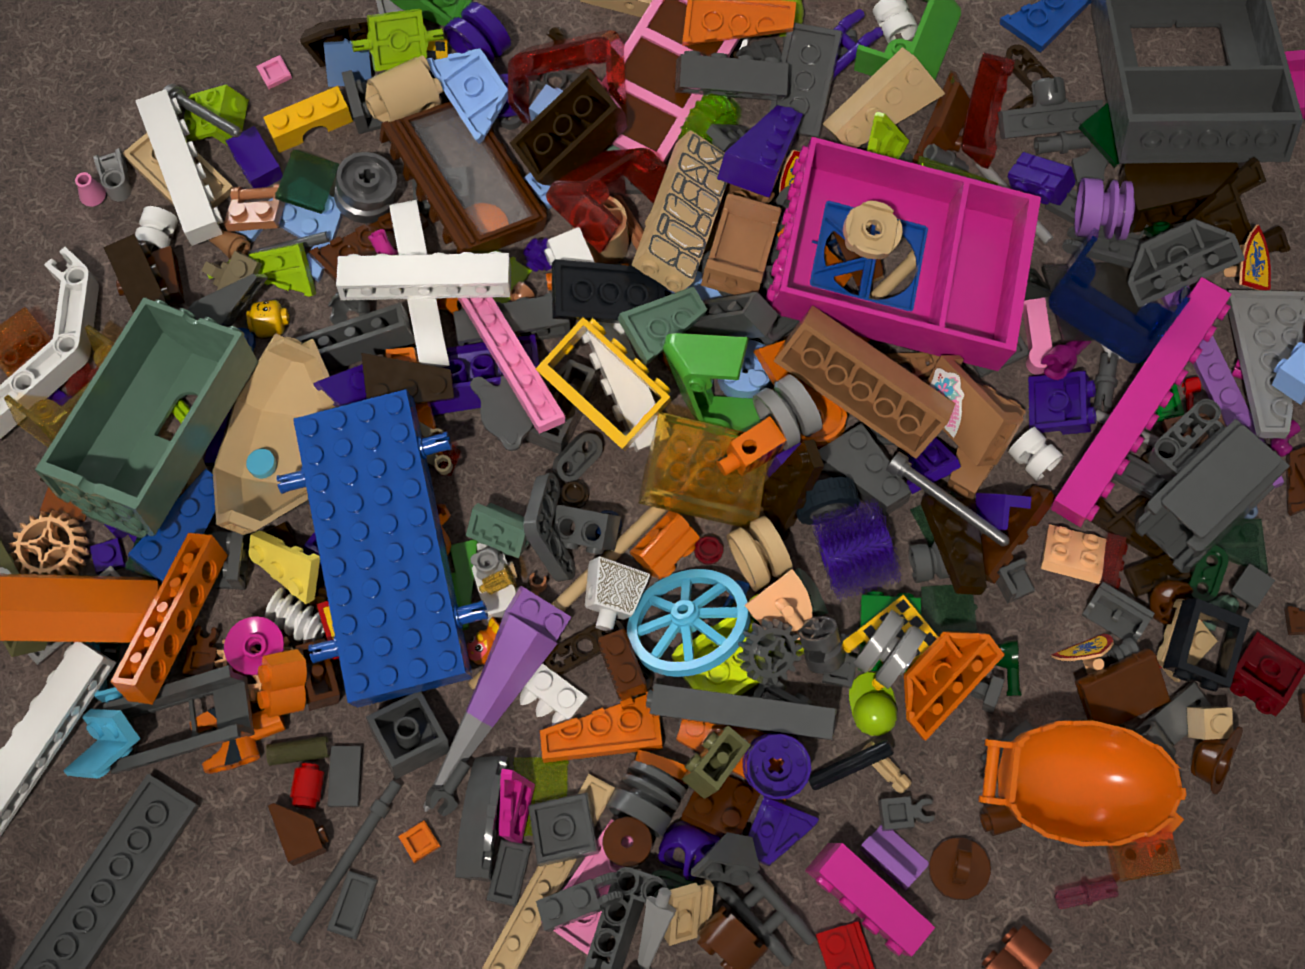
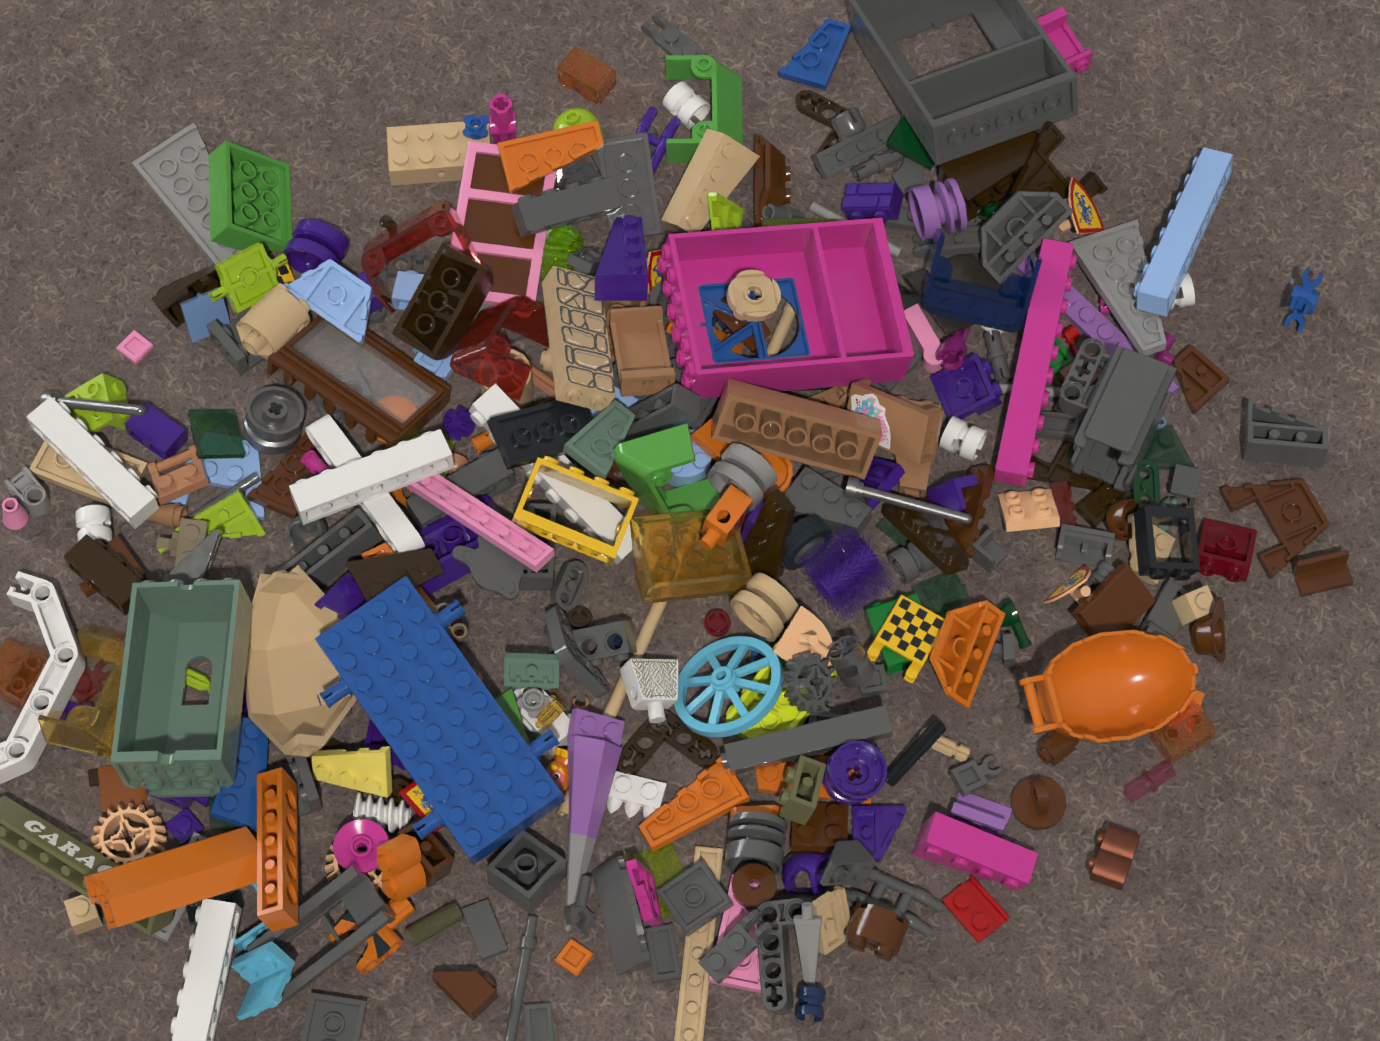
camera: 25 degrees left, 5 degrees down
reddish brown plate [182,626,219,677] -> none
yellow head [246,300,289,338] -> none
medium azure tile [246,449,277,479] -> none
yellow arch [263,86,353,153] -> none
red brick [290,763,325,809] -> none
reddish brown brick [598,629,647,701] -> none
orange brick [630,511,700,580] -> none
lime cap [849,672,897,736] -> none
light grey wheel [853,609,927,689] -> none
clear red windscreen [962,53,1015,169] -> none

